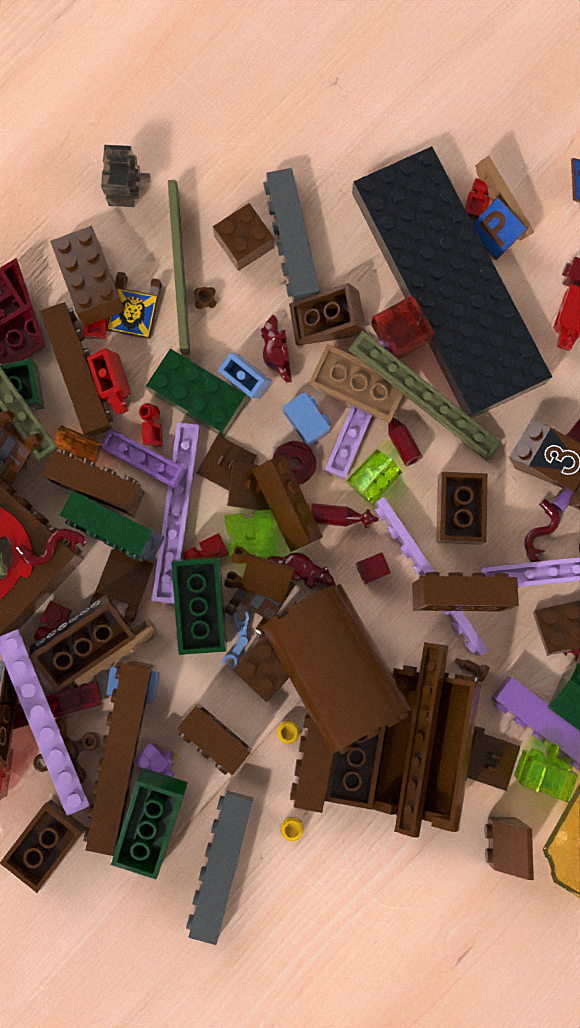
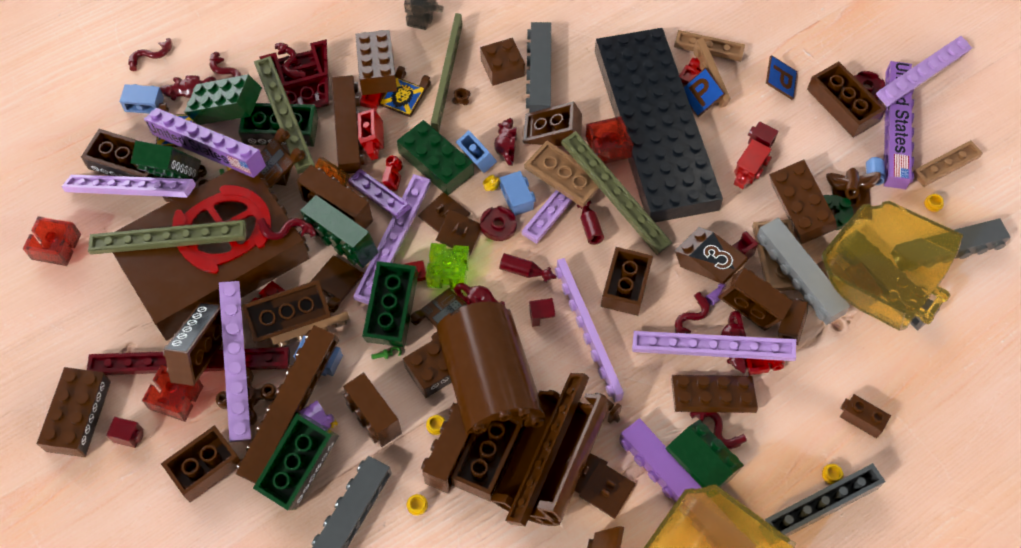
camera: 15 degrees right, 20 degrees down
light blue piece [222,611,249,670] -> none
reddish brown flag [224,546,294,602] -> none
reddish brown brick [252,455,323,552] -> none
clear neon green brick [347,449,402,504] -> none
reddish brown brick [412,572,519,612] -> none
clear neon green brick [514,743,578,803] -> none
none -> bright green hand [371,347,402,359]
none -> yellow plate [482,174,500,191]
none -> medium nougat plate [674,30,745,62]

